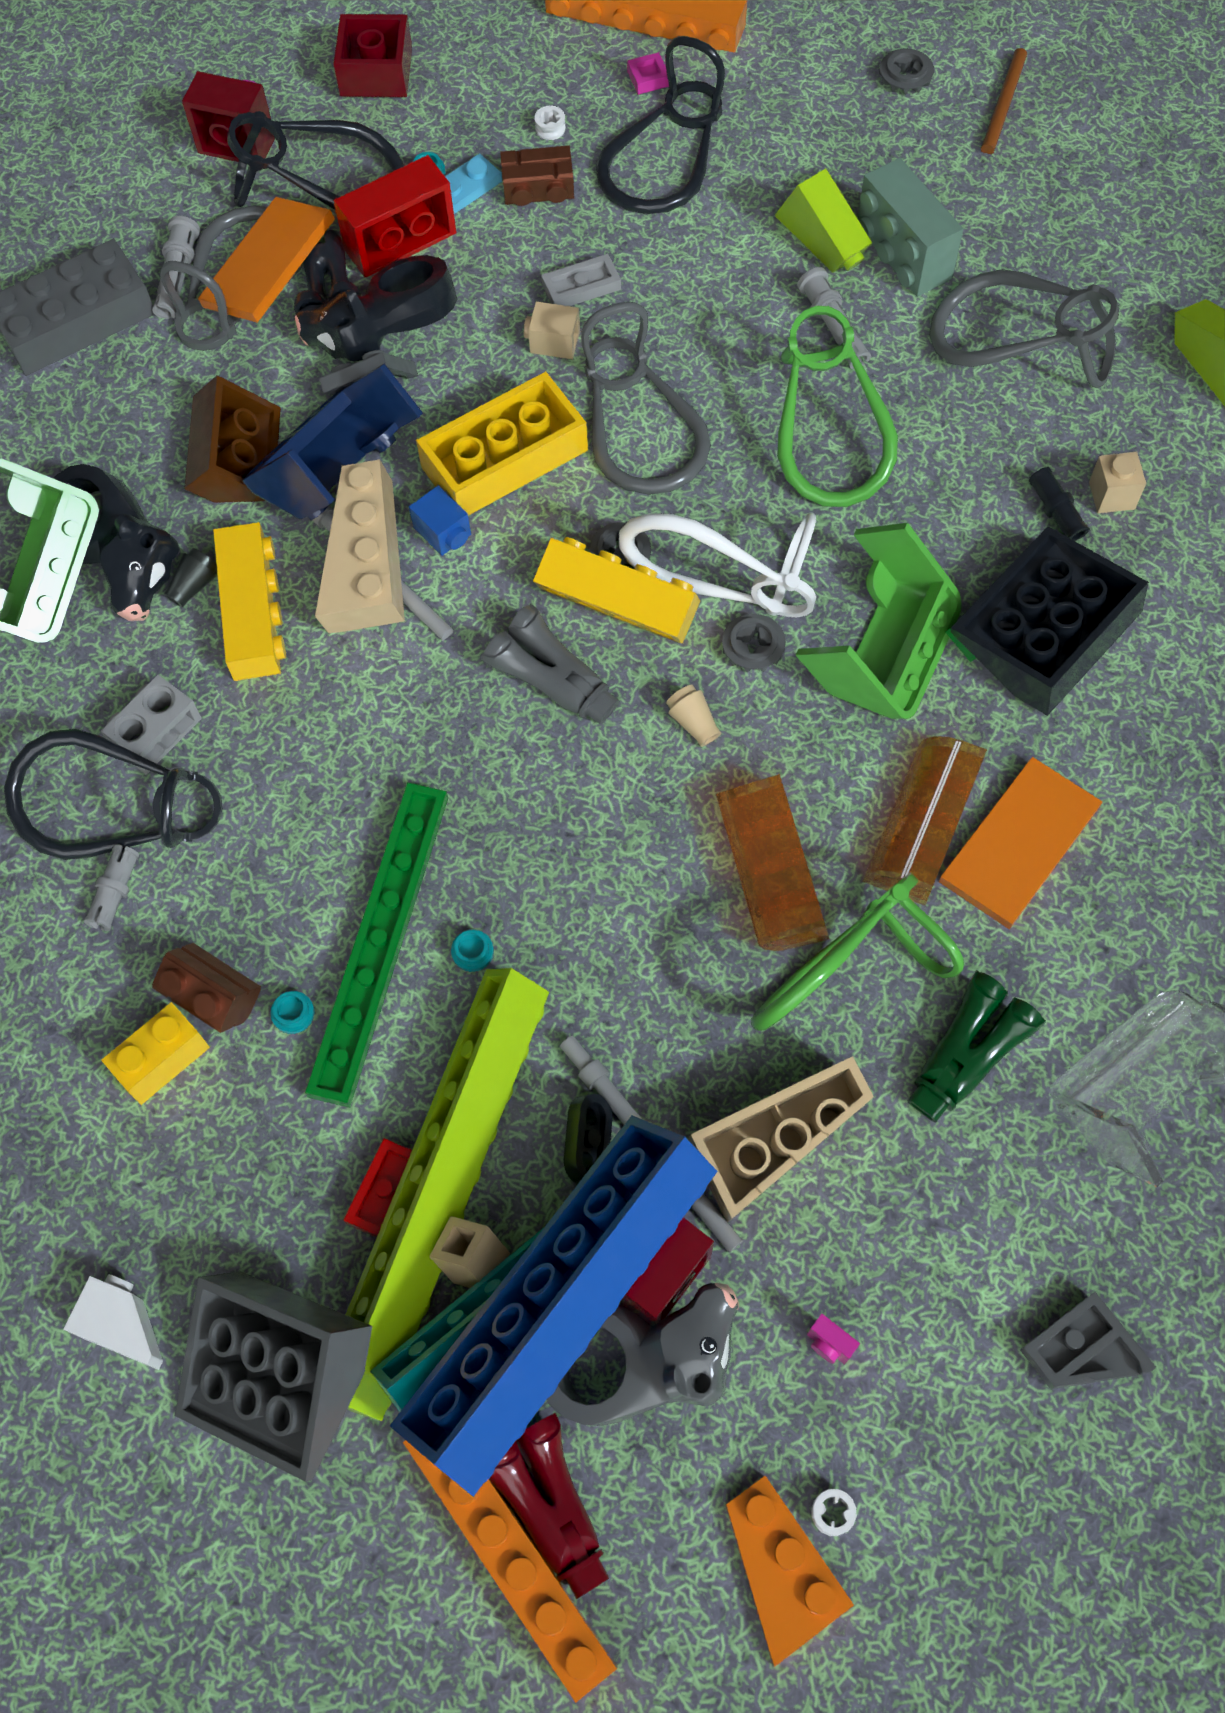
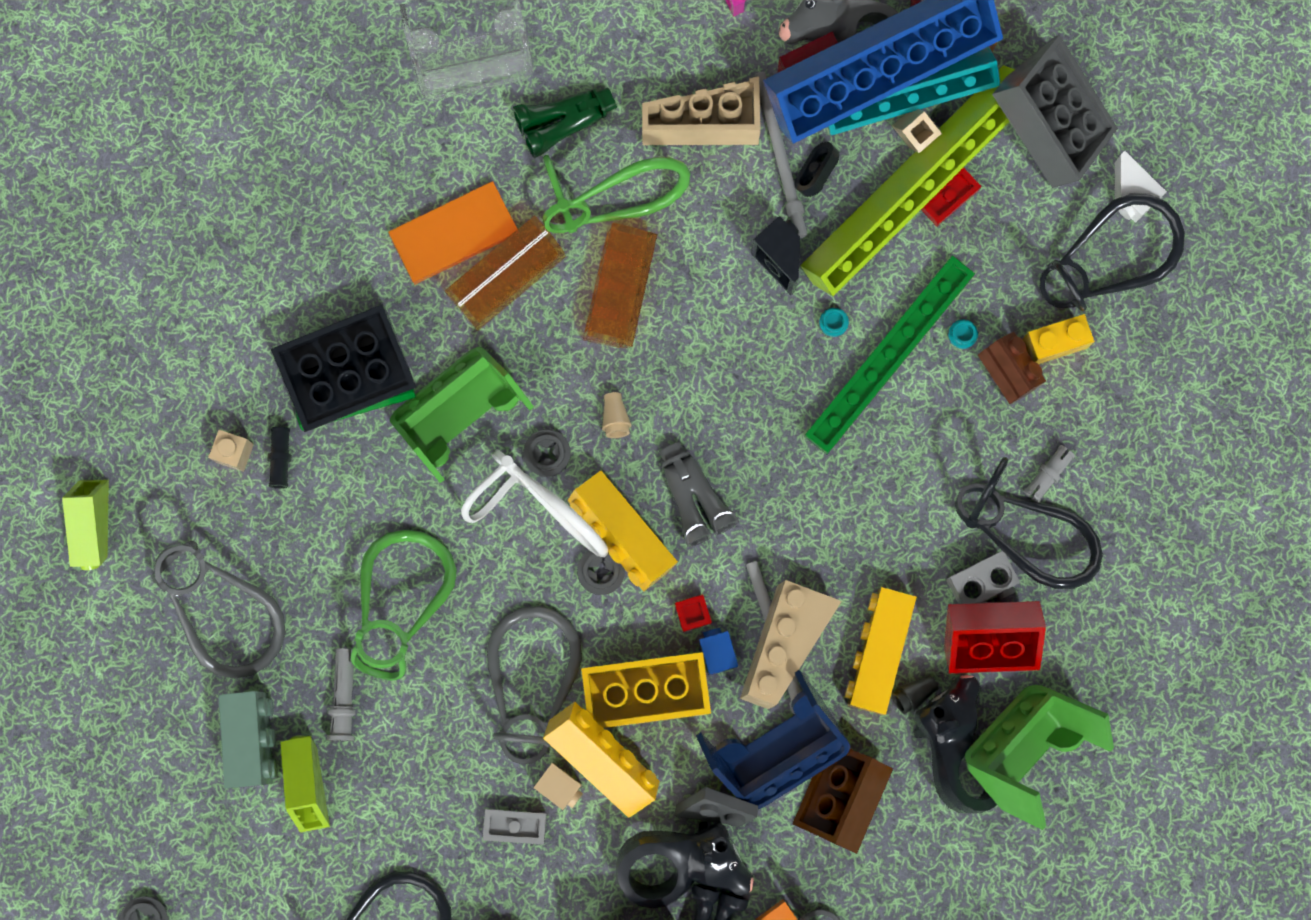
camera: 155 degrees left, 15 degrees up
dark orange bar [981,48,1027,155] -> none
none -> yellow brick [543,701,660,818]
none -> red plate [674,594,712,633]
none -> black slope [751,216,800,296]
none -> red brick [944,601,1046,674]
none -> black animal [1039,193,1185,311]

